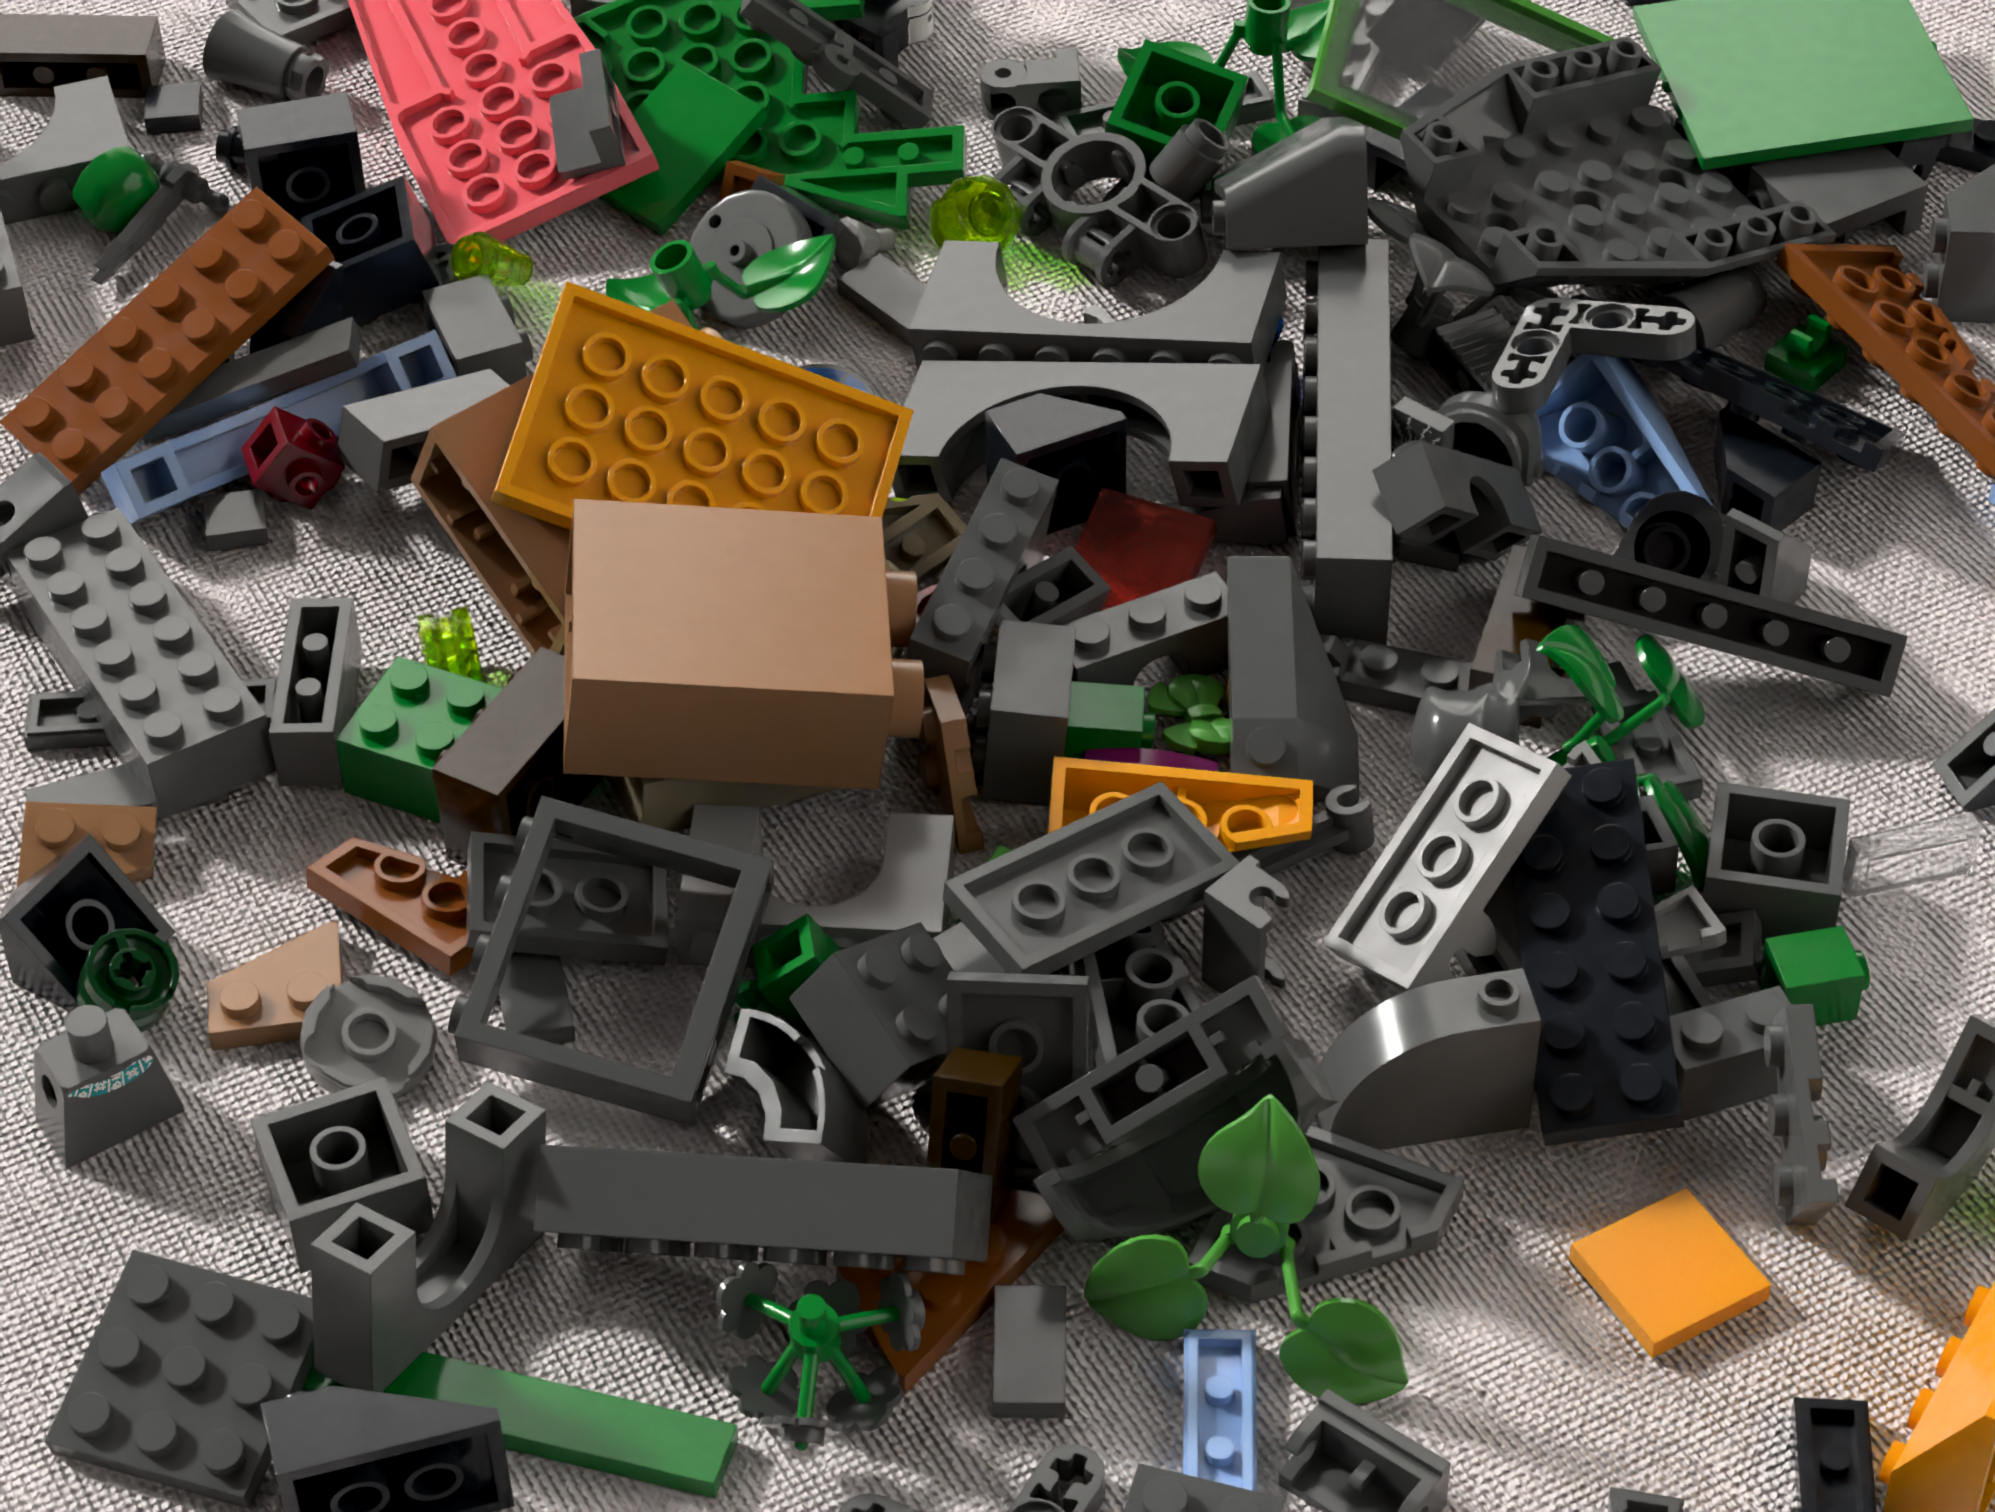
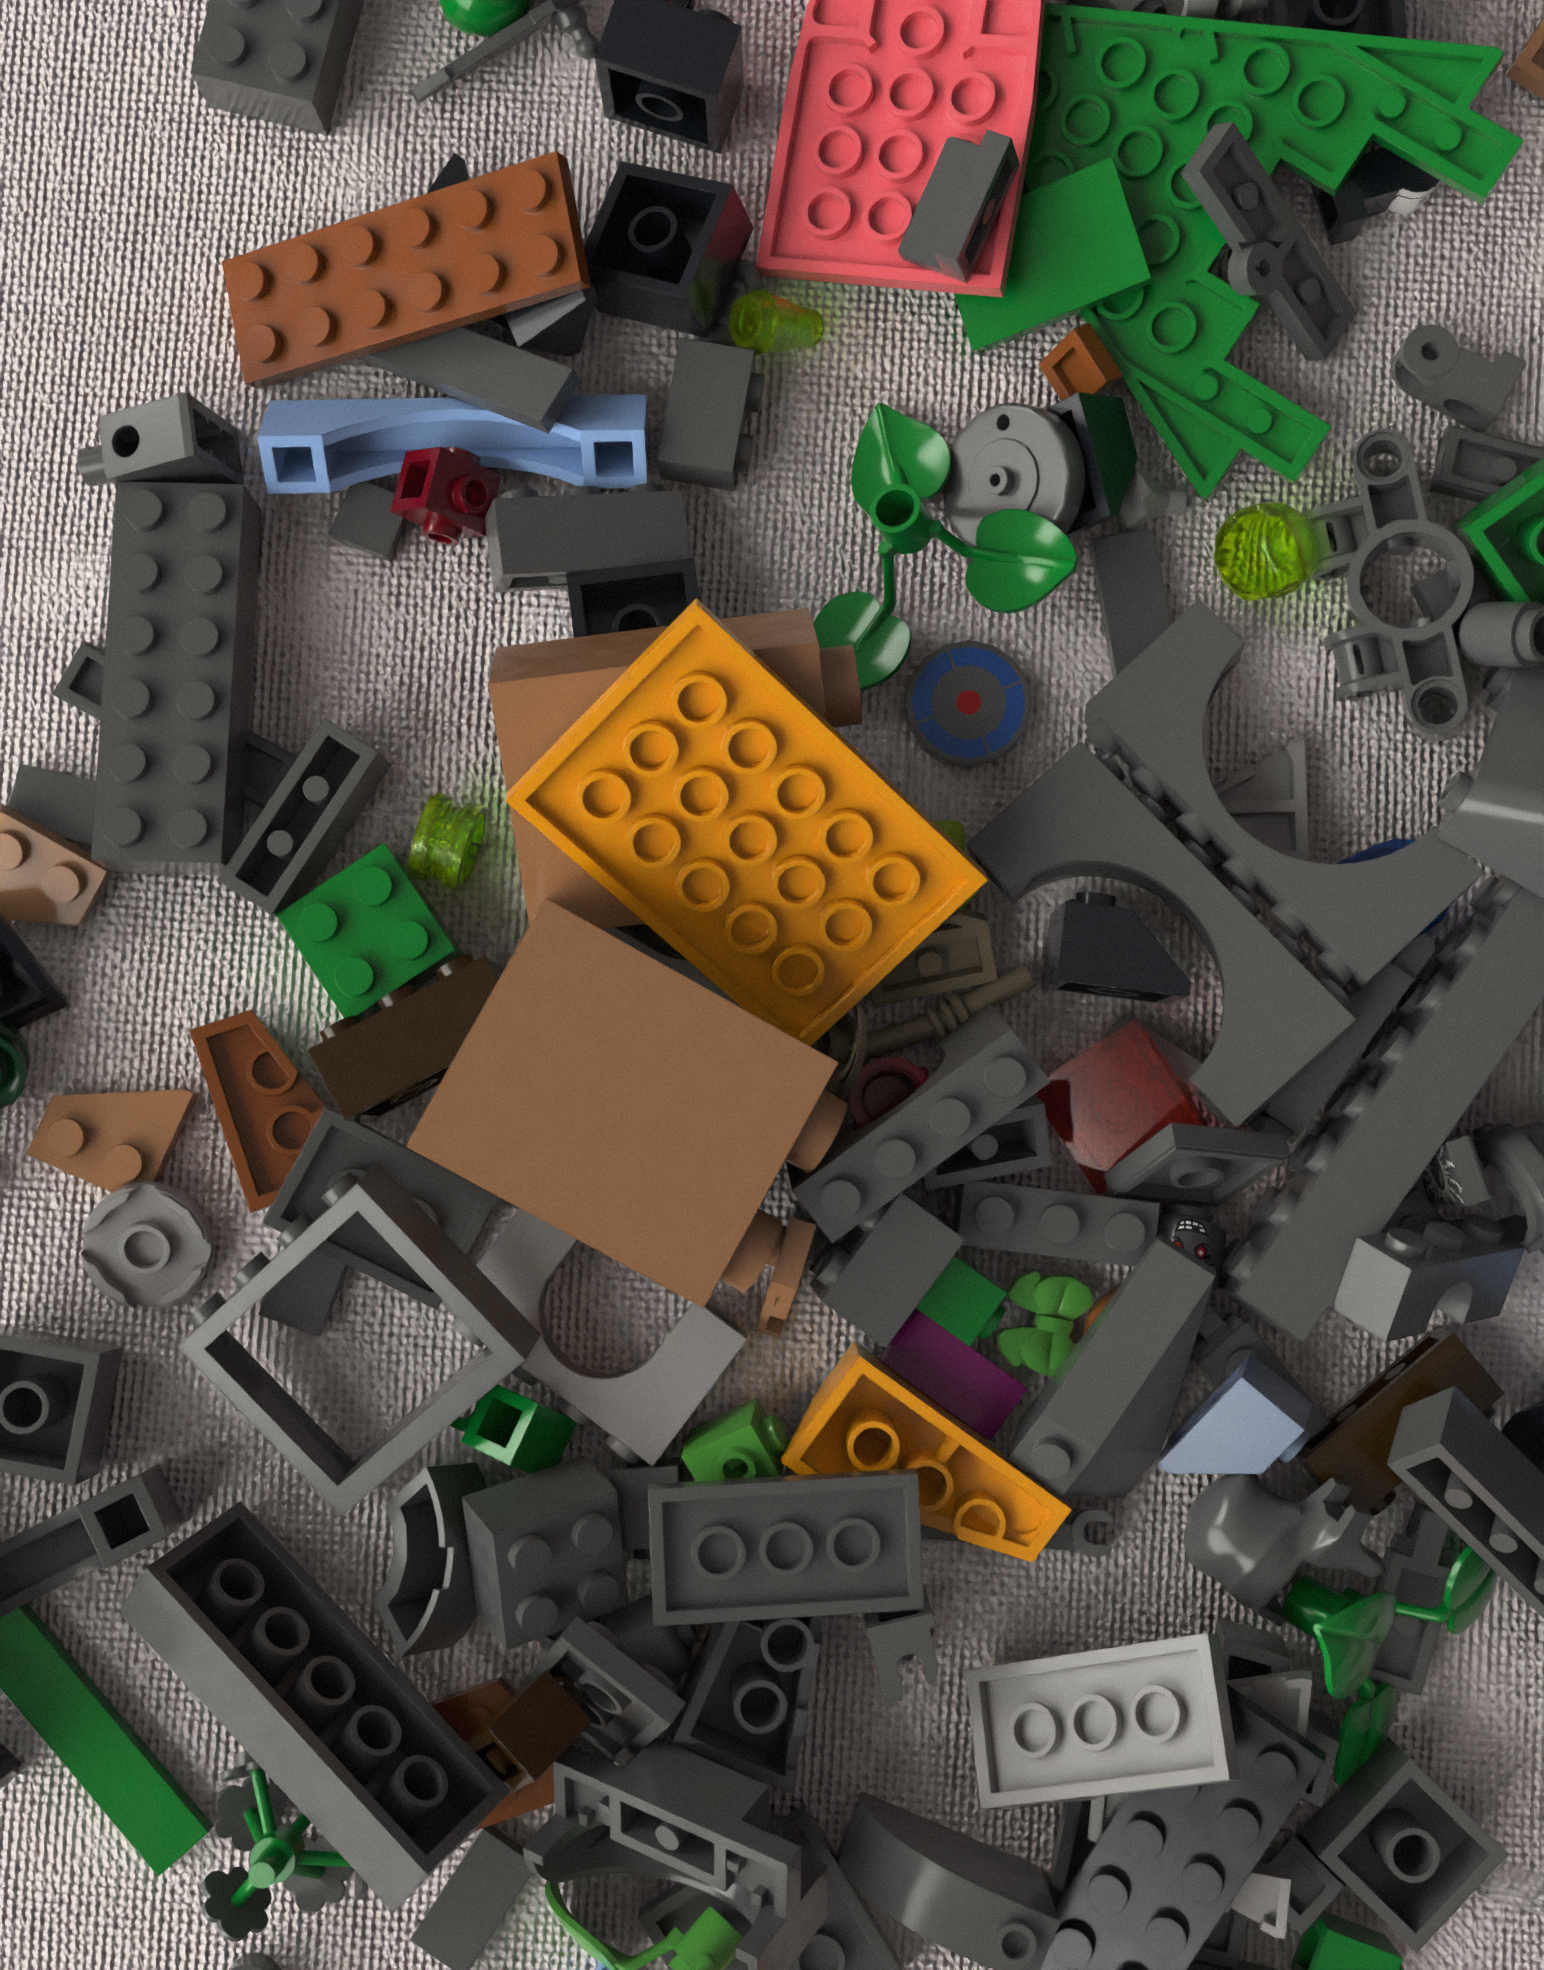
camera: 35 degrees right, 40 degrees up
none -> dark grey tile [1104,1122,1289,1207]
none -> sand blue slope [1158,1352,1312,1474]

